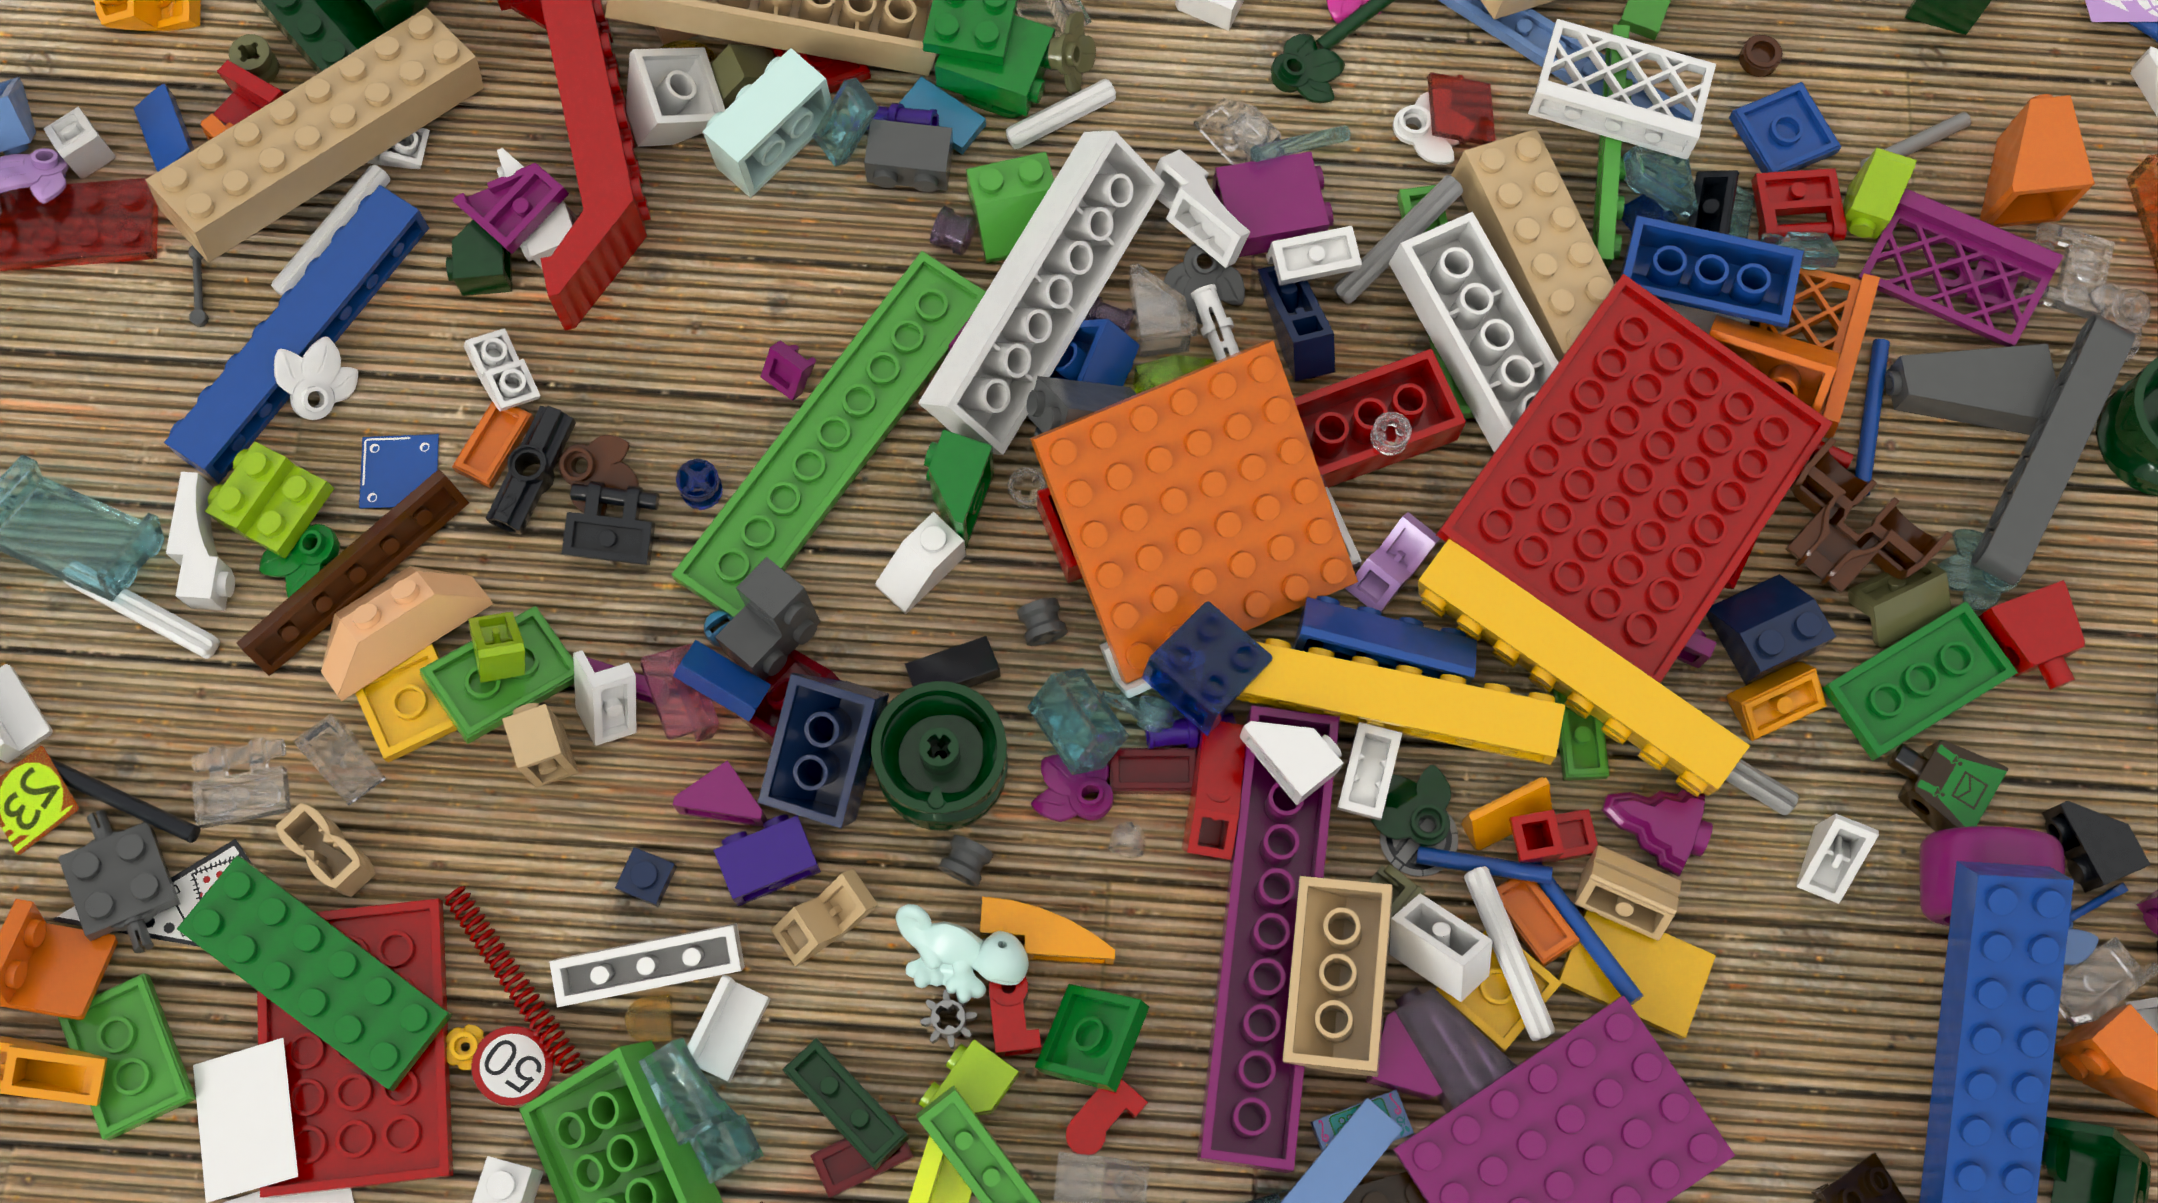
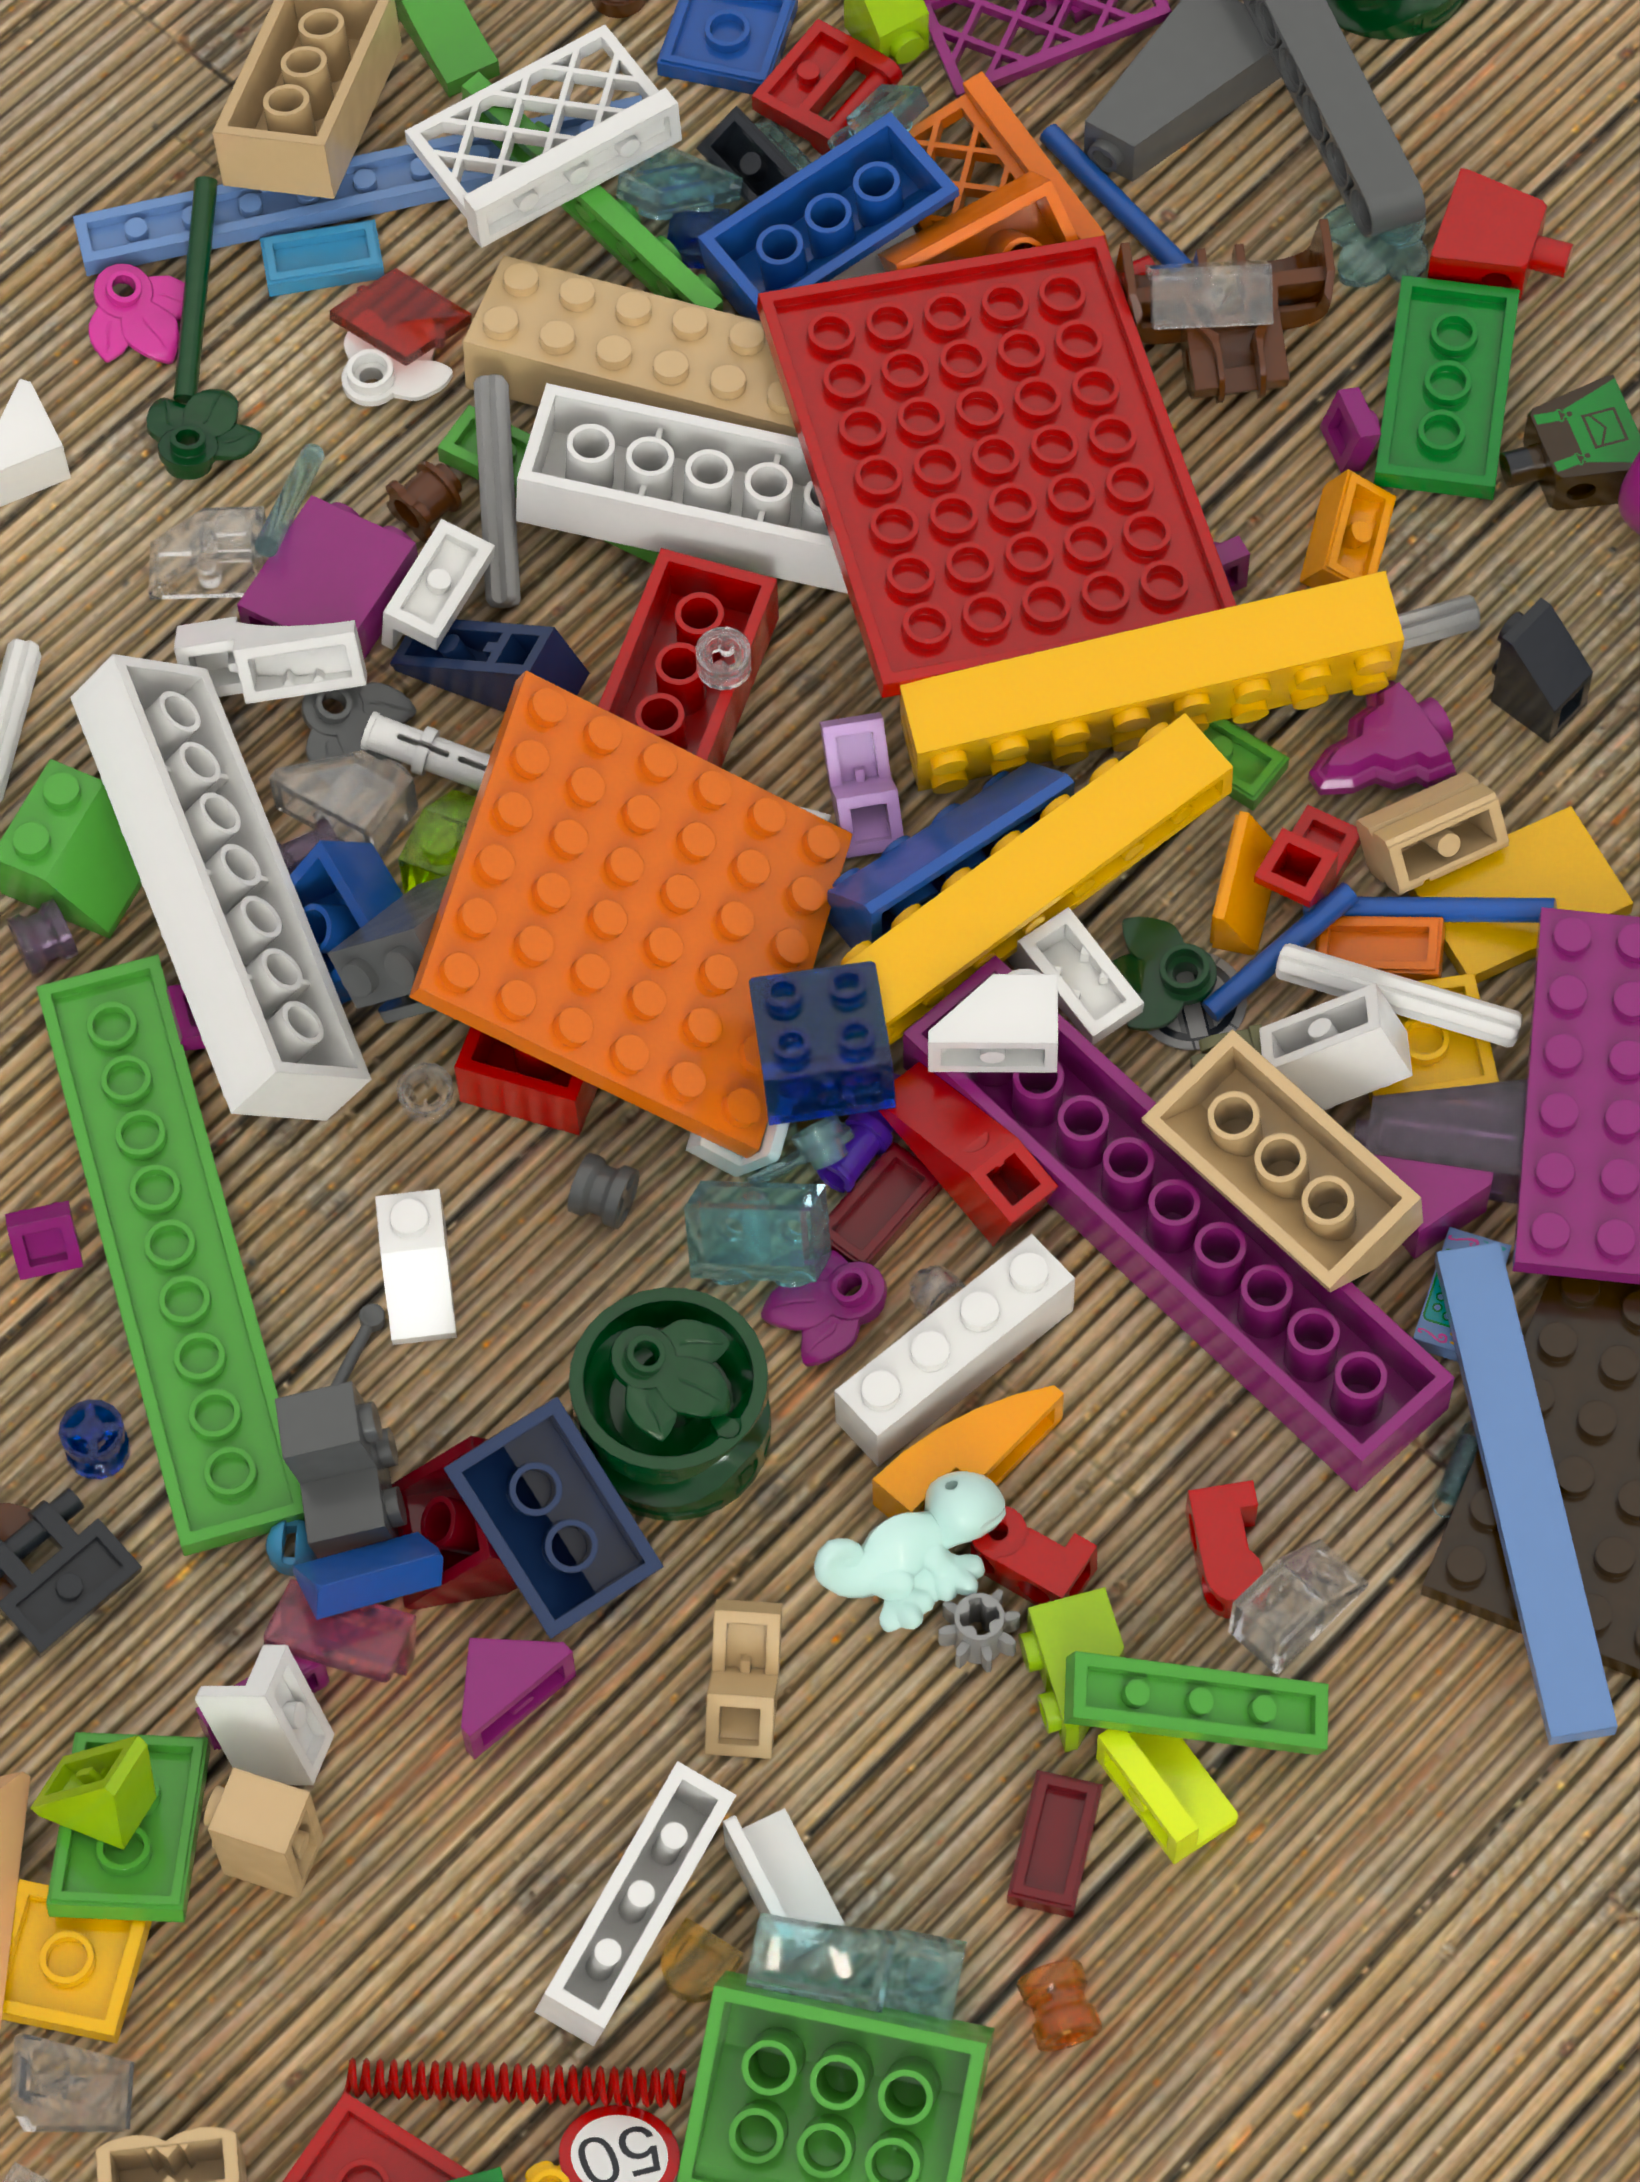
camera: 45 degrees left, 10 degrees down
dark blue plate [615,847,677,907] -> none
dark purple brick [713,814,821,906] -> none
dark green tile [782,1038,909,1171] -> none
black slope [905,636,1001,687] -> none
green slope [924,430,994,551] -> none
dark grey wheel [938,835,994,887] -> none
green plate [1035,984,1150,1092] -> none
dark blue slope [1706,574,1837,685] -> none
white slope [1797,814,1879,904] -> none
olive panel [1847,561,1952,648] -> none
none -> dark azure tile [260,219,385,297]
none -> dark grey hinge [330,1303,385,1386]
none -> reddish brown brick [385,461,462,543]
none -> dark green plate [609,1319,731,1442]
none -> white brick [834,1234,1075,1467]
none -> clear panel [1145,260,1274,330]
none -> magenta plate [1319,387,1381,473]
none -> black slope [1491,598,1593,743]

